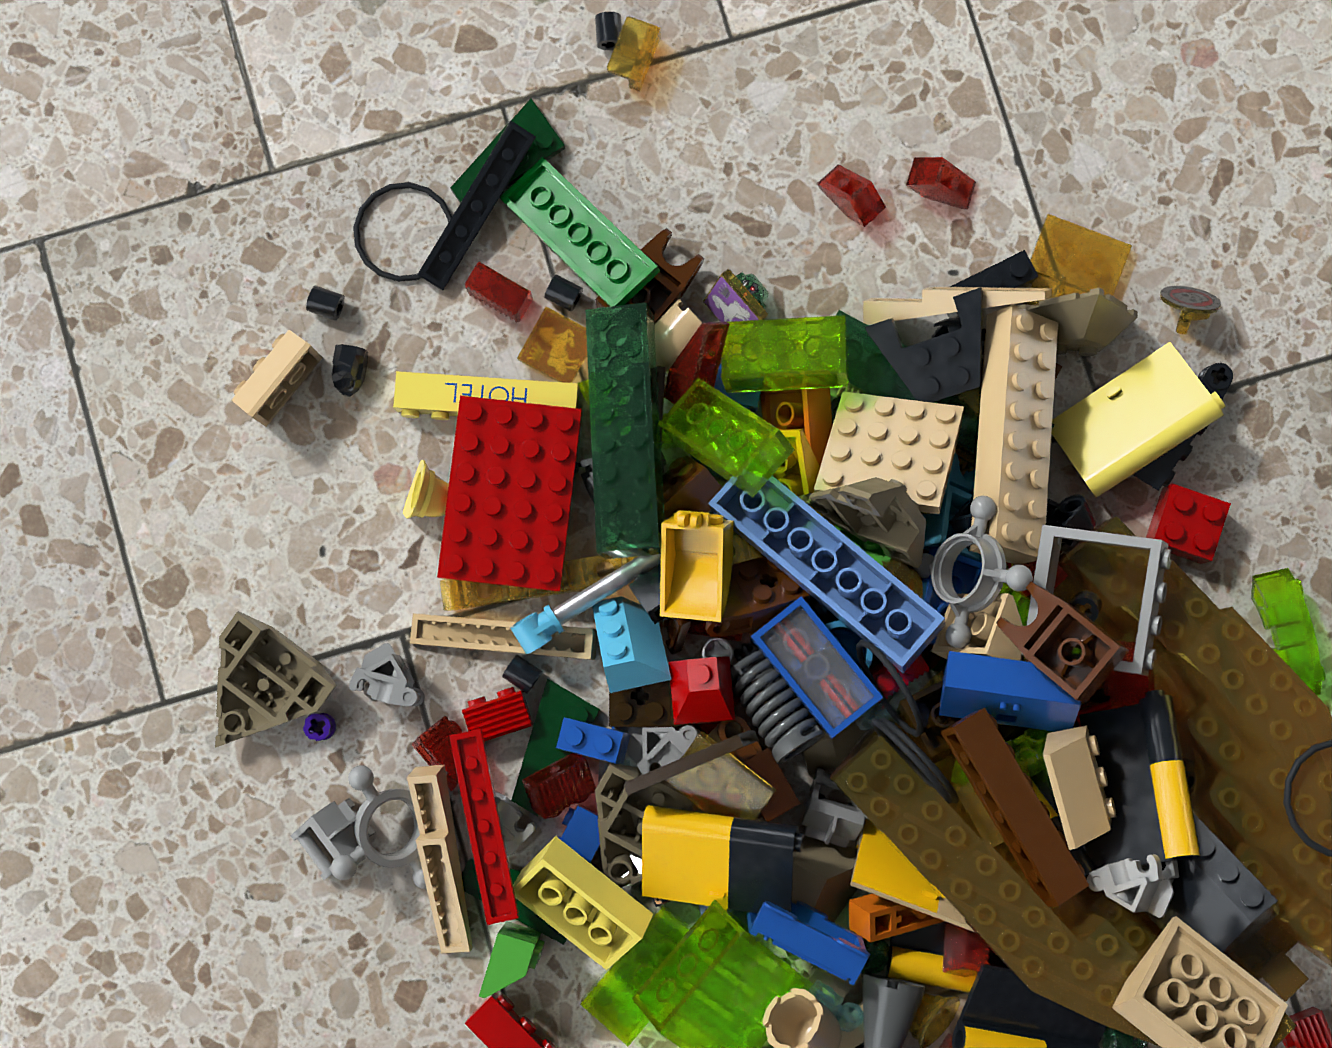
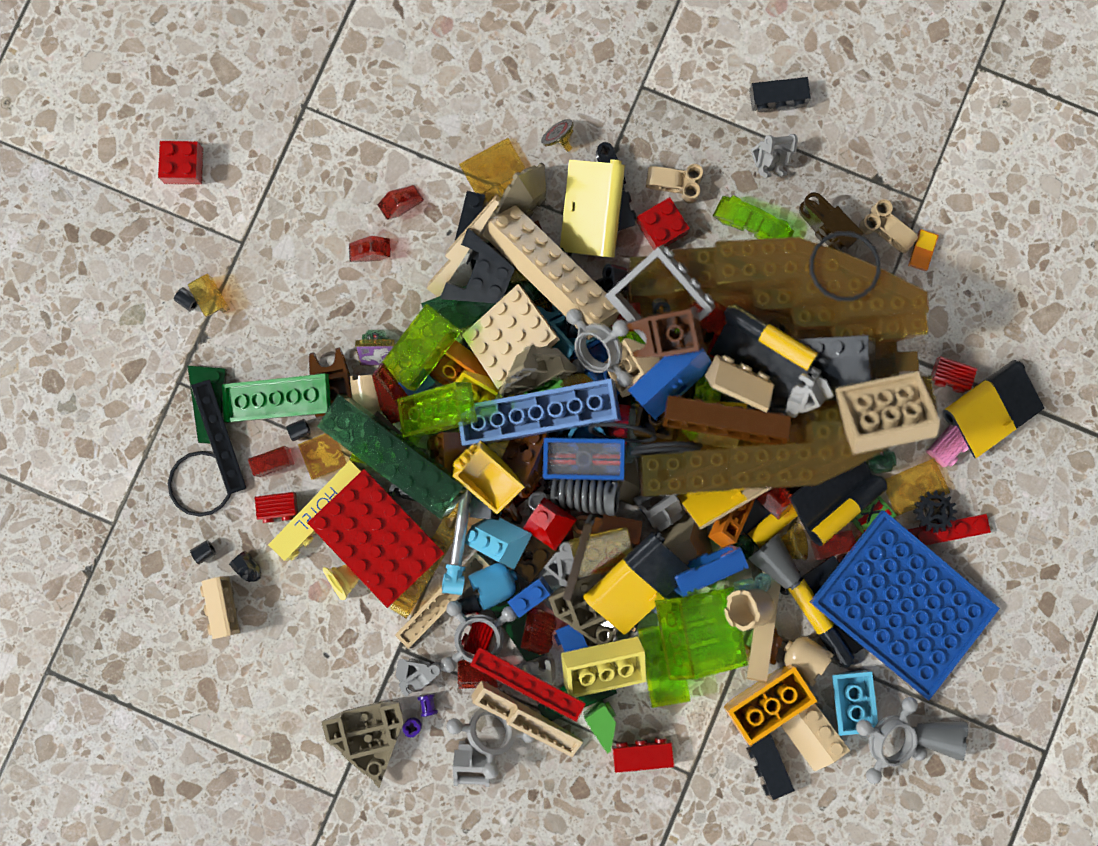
camera: 50 degrees left, 0 degrees up
none -> red brick [254,492,298,523]
none -> dark purple bush [417,693,438,717]
none -> light grey piece [440,601,517,673]
none -> dark azure cylinder [468,563,518,610]
none -> tan piece [645,164,703,204]

